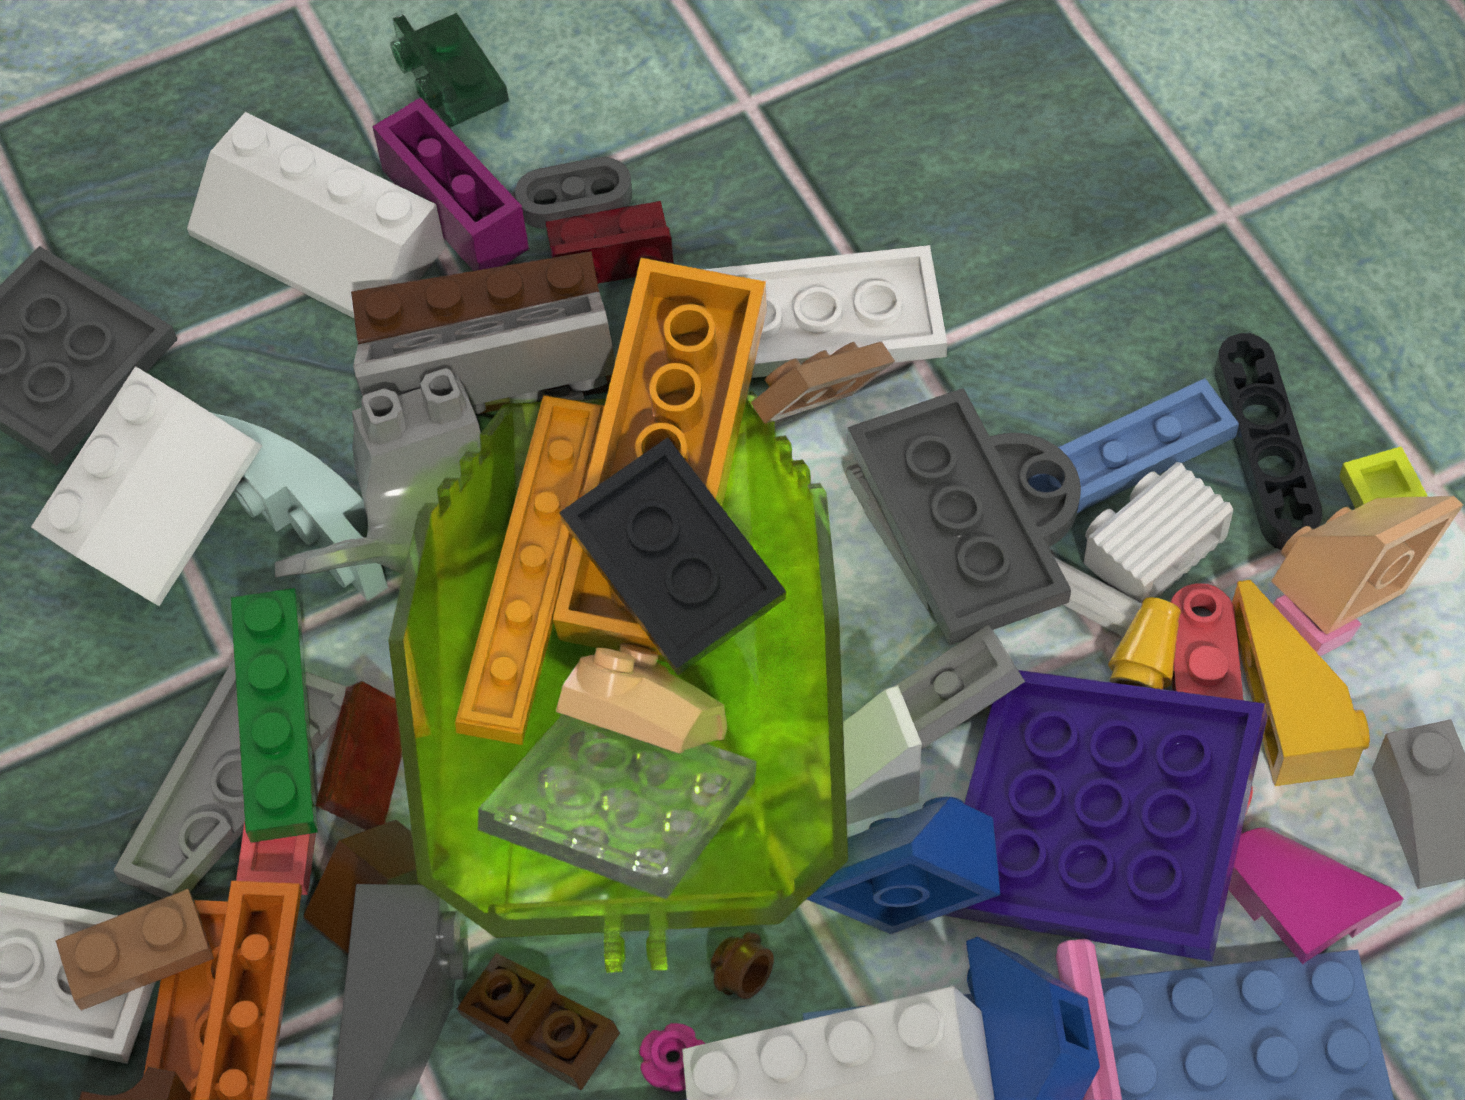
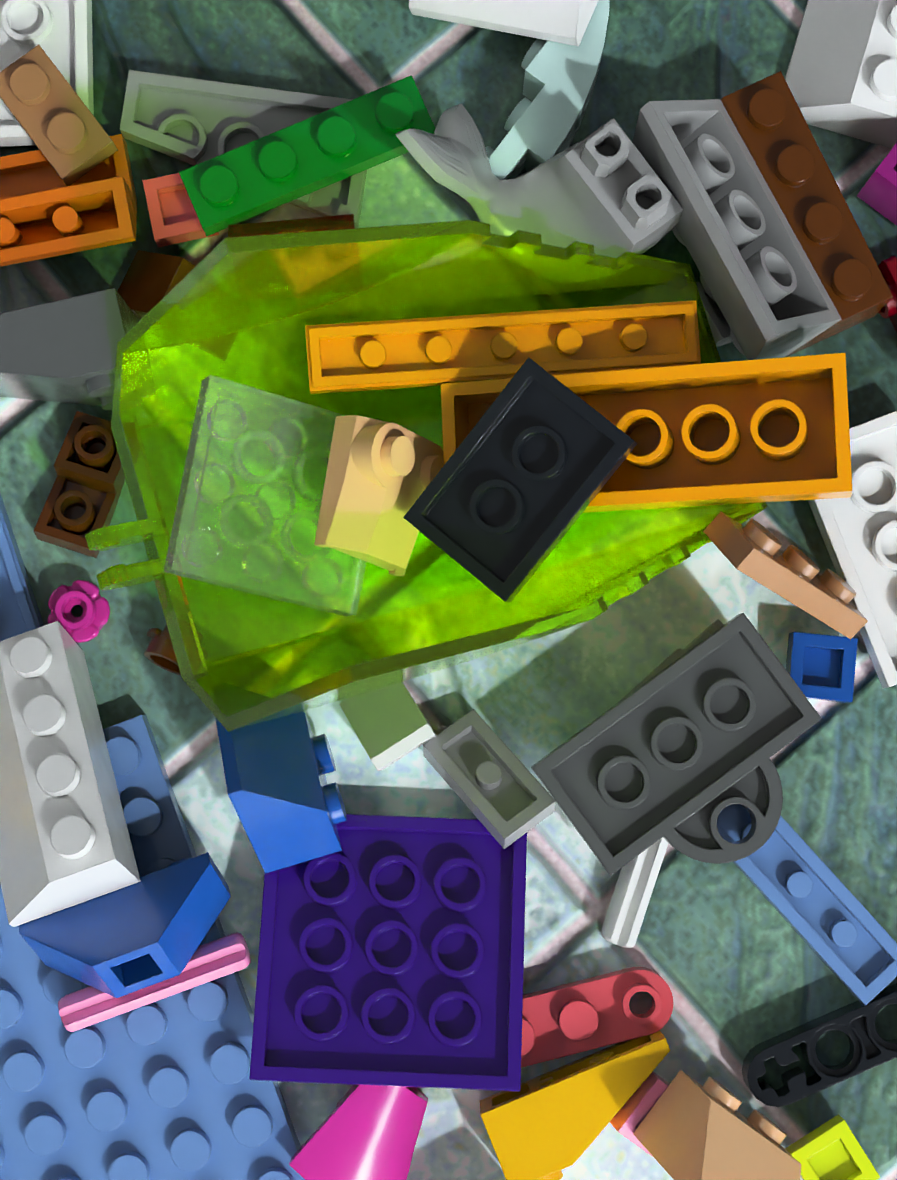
camera: 75 degrees right, 25 degrees up
white brick [1084,462,1233,603] -> none
yellow cone [1108,597,1181,689] -> none
none -> blue plate [786,632,858,703]

